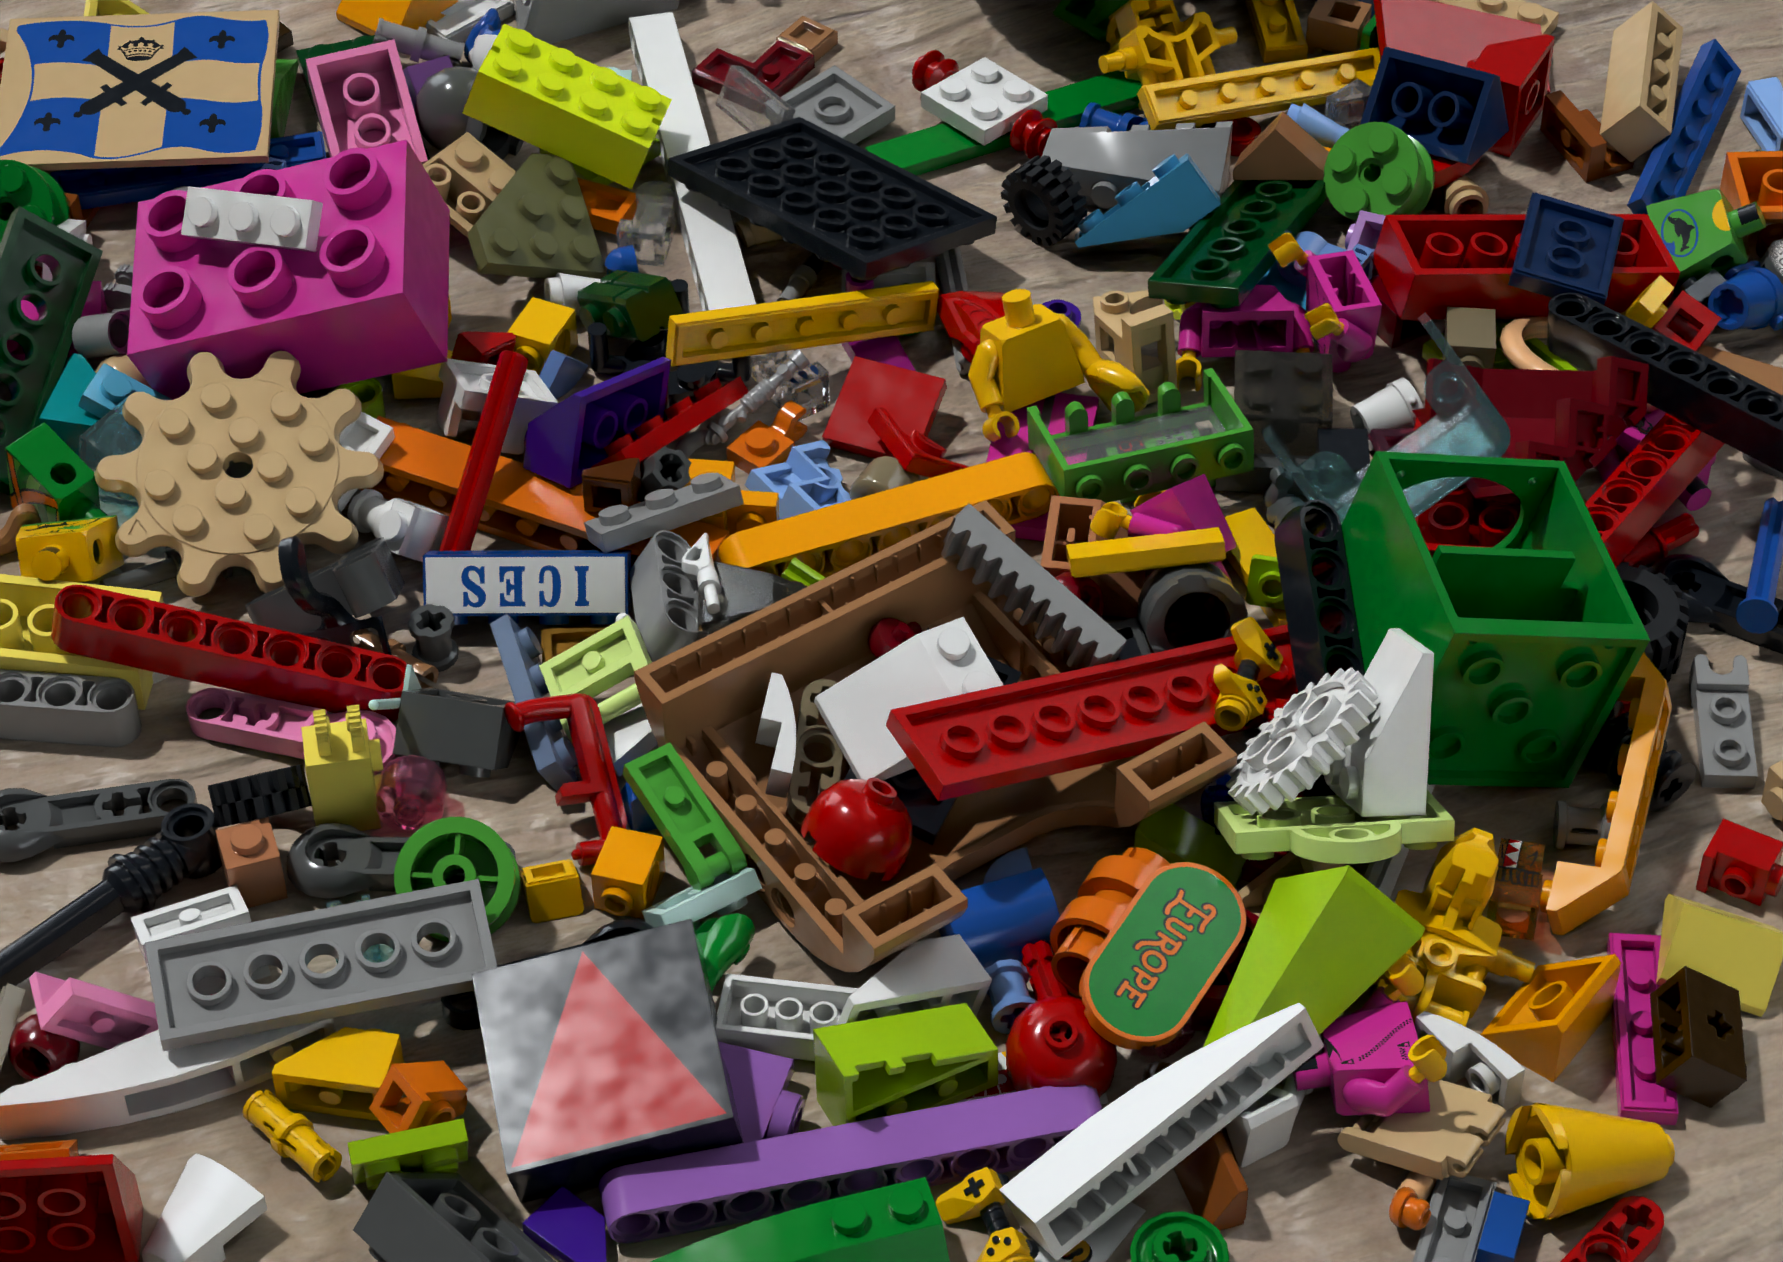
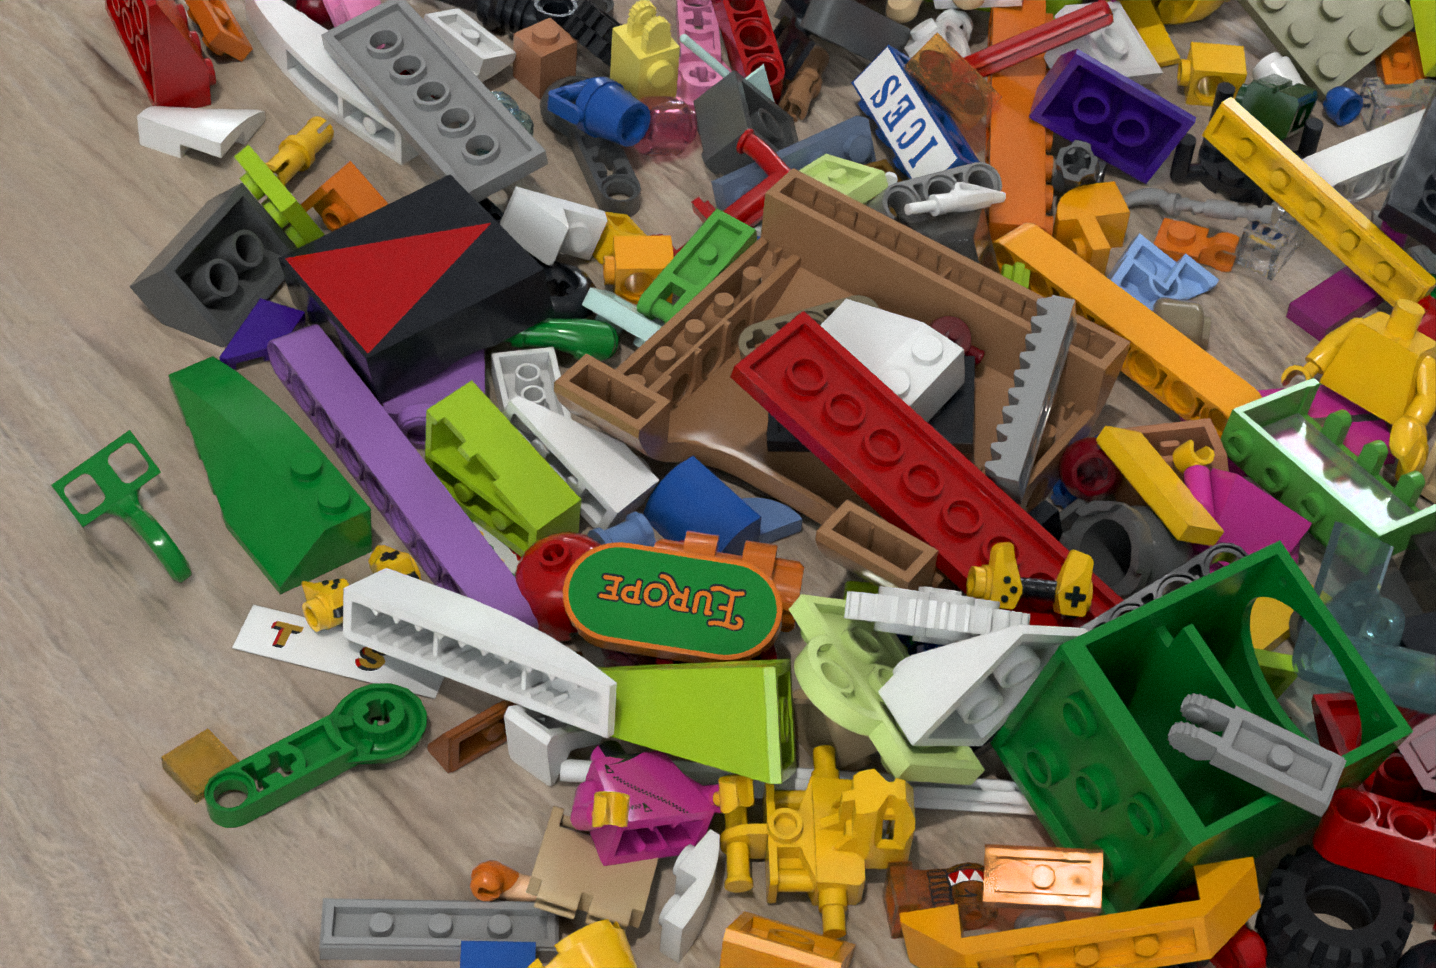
camera: 65 degrees right, 0 degrees up
yellow slope [272,1027,404,1121] -> none
bright green wheel [394,817,521,943] -> none
dark grey bush [408,604,458,672] -> none
red slope [451,331,517,365] -> none
medium blue tile [539,350,588,399] -> none
reddish brown slope [581,458,642,513] -> none
light grey plate [584,473,744,553] -> none
red plate [591,376,749,468] -> none
white slope [755,672,796,798] -> none
red cylinder [801,778,913,881] -> none
red tile [822,356,947,458] -> none
red tile [867,408,969,478] -> none
none -> white slope [500,186,608,266]
none -> blue piece [547,76,651,147]
none -> clear orange tile [903,32,1002,131]
none -> clear orange tile [982,844,1103,913]
none -> light grey hinge [1167,693,1346,817]

